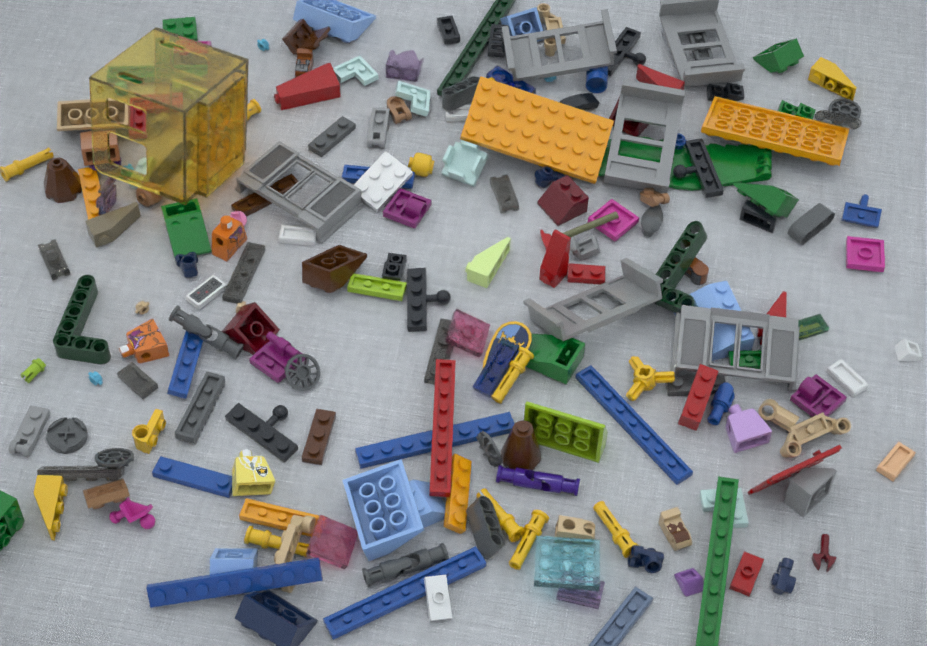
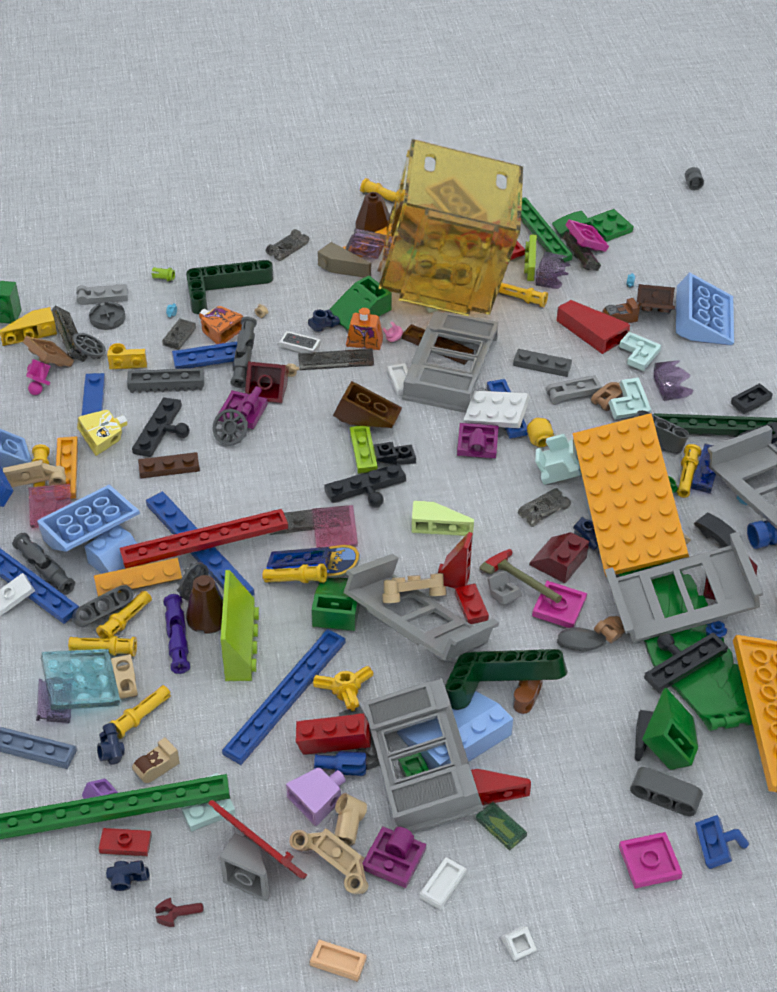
camera: 70 degrees right, 5 degrees down
none -> tan plate [382,573,446,603]

